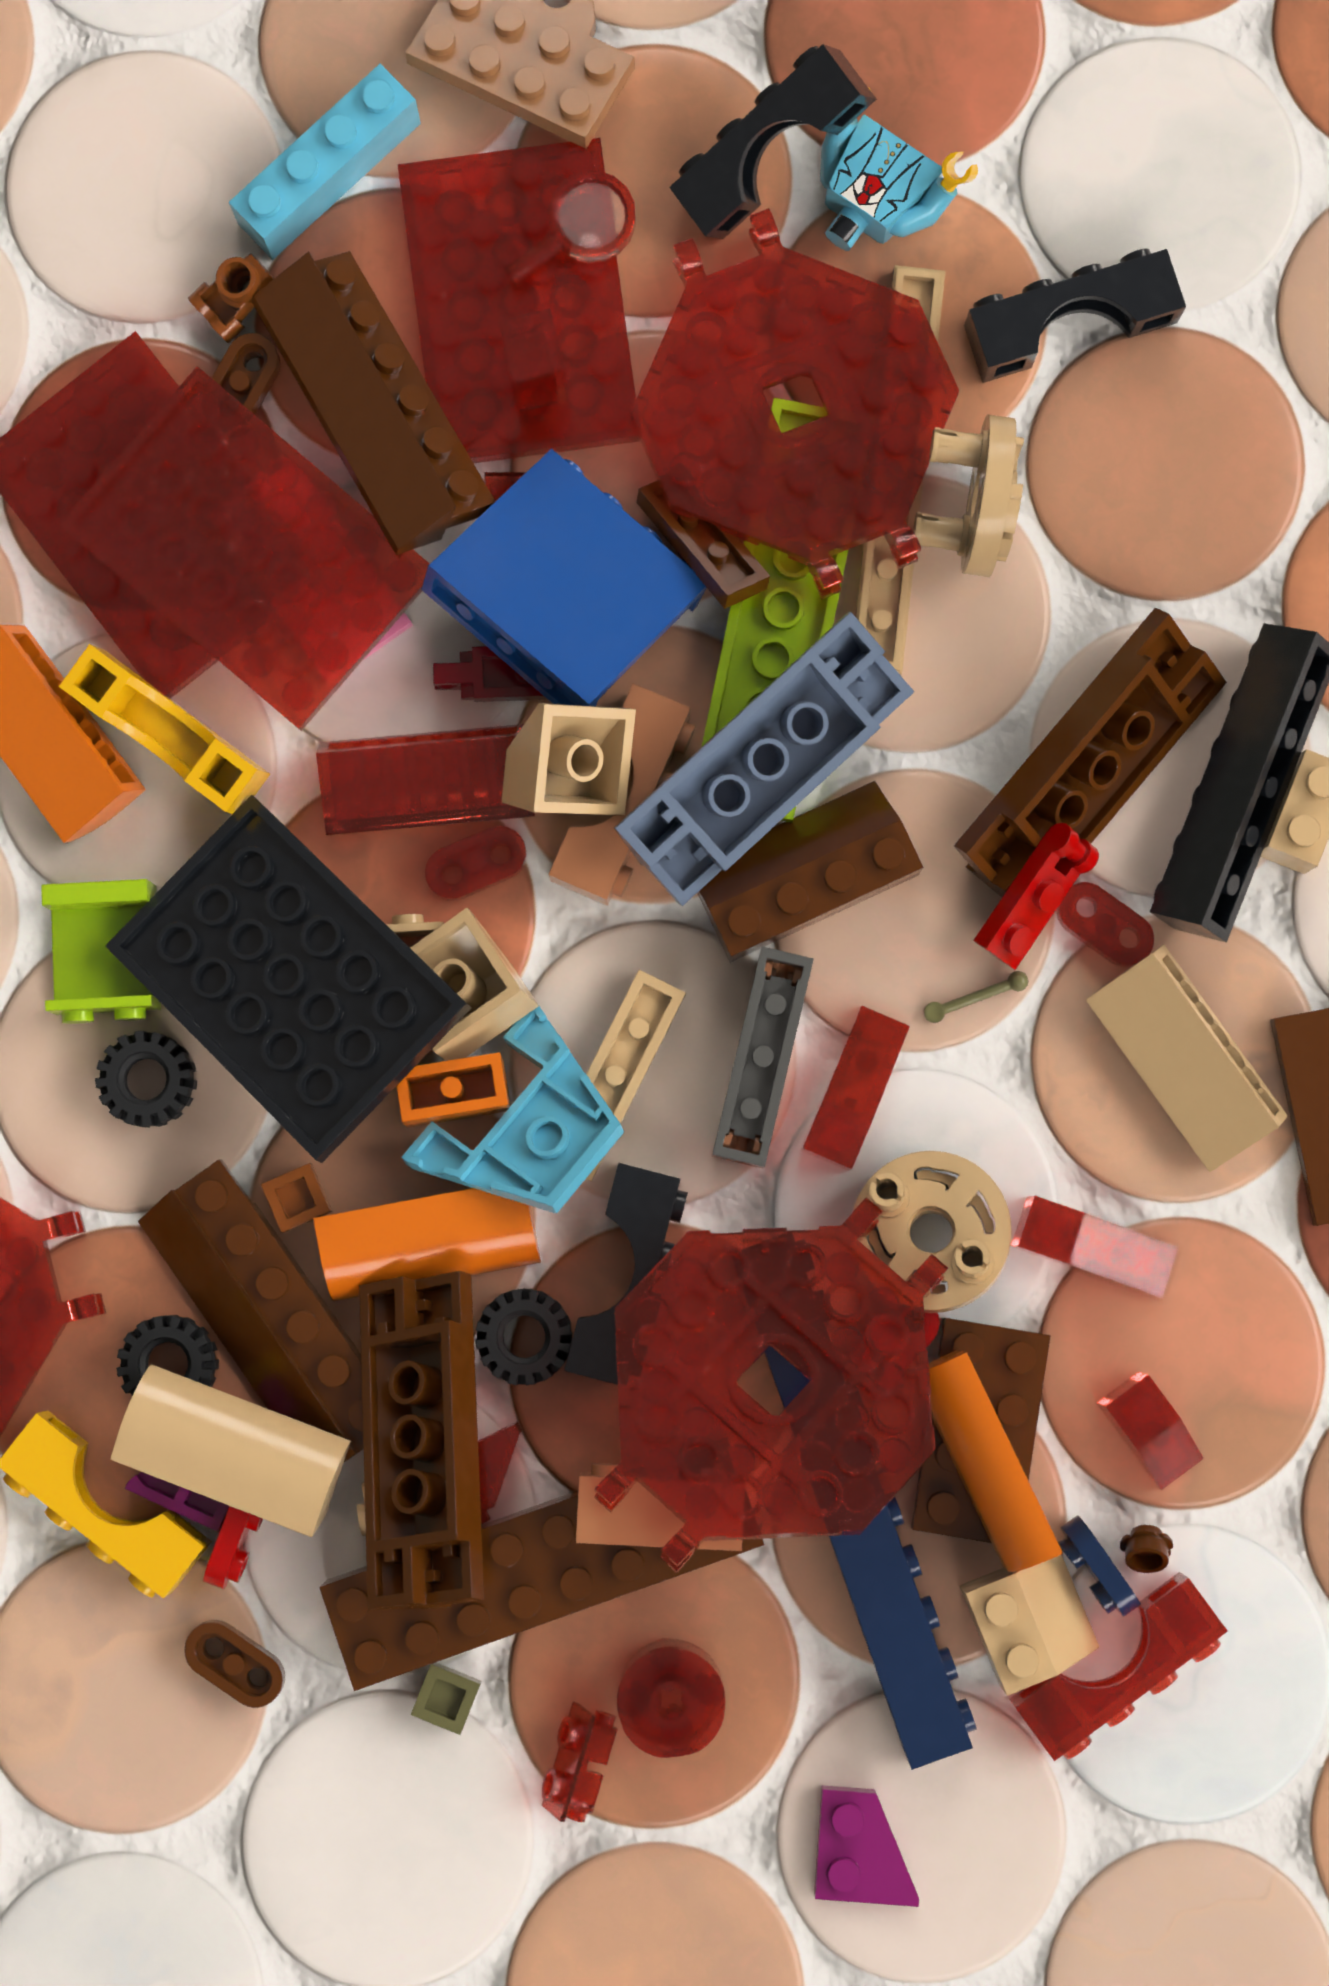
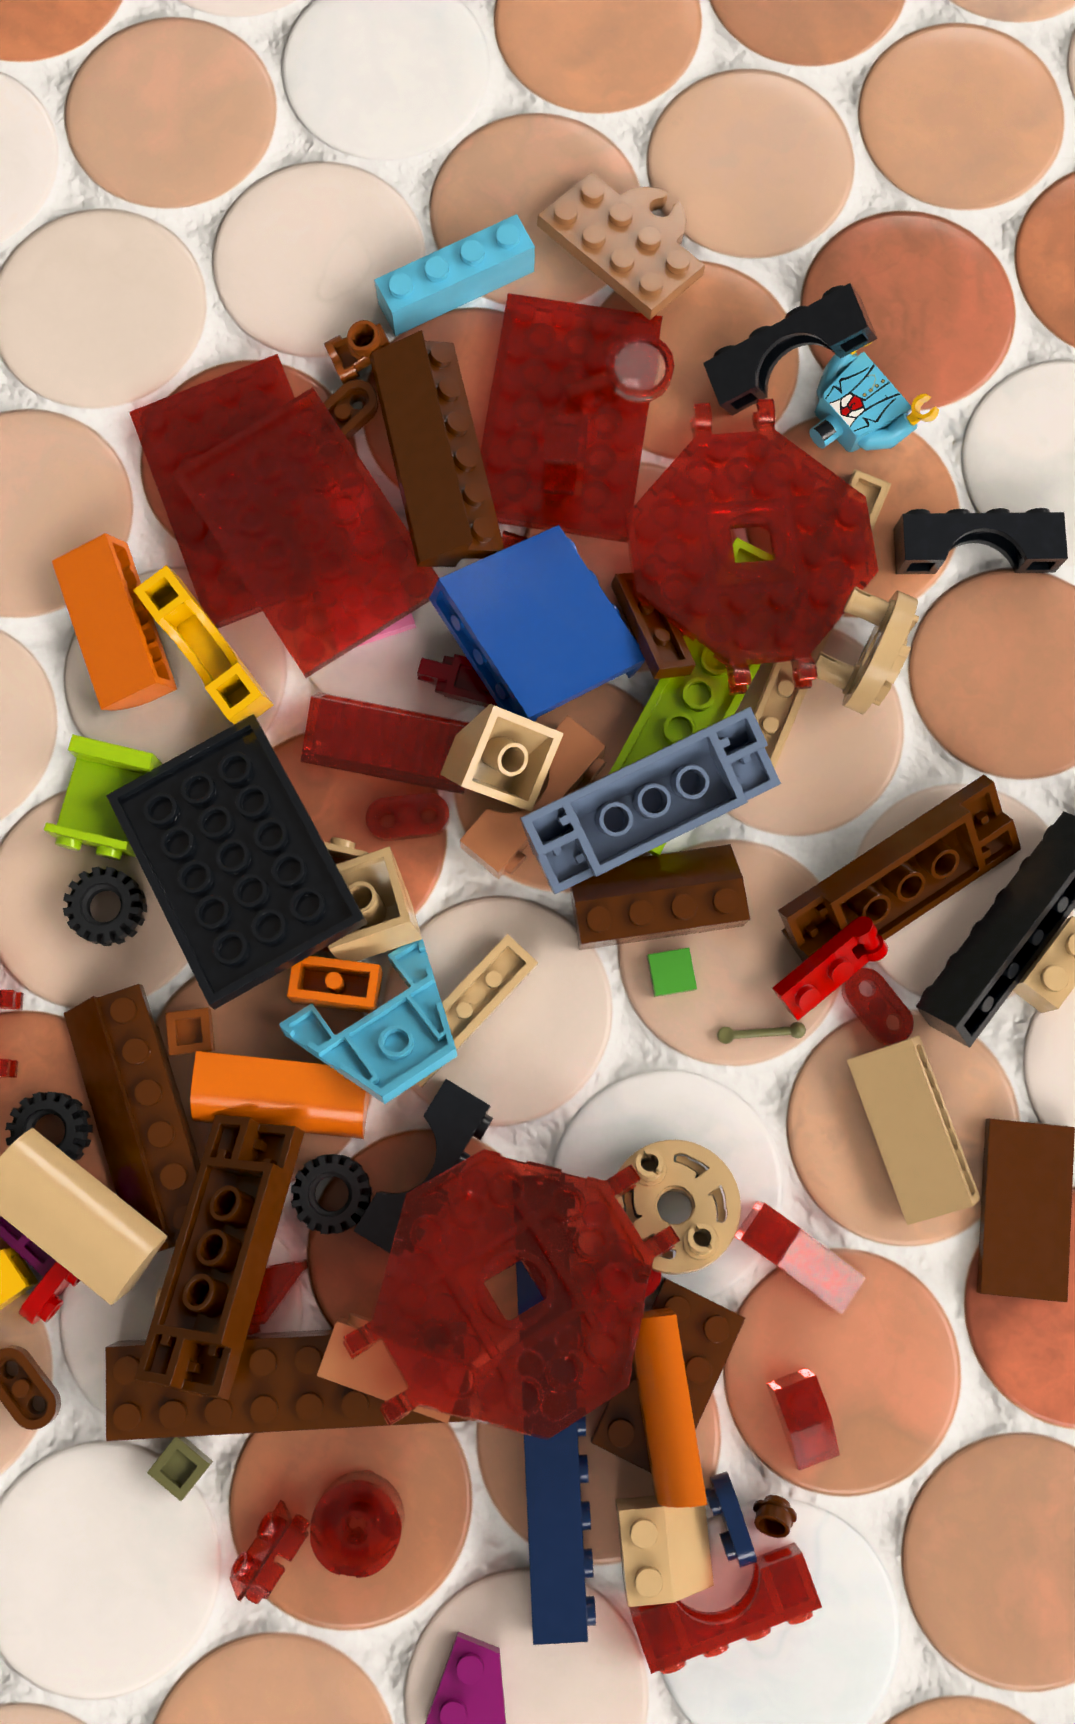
camera: 10 degrees right, 5 degrees down
dark grey piece [712,946,814,1169] -> none
clear red slope [800,1006,910,1171] -> none
none -> bright green tile [647,948,697,997]

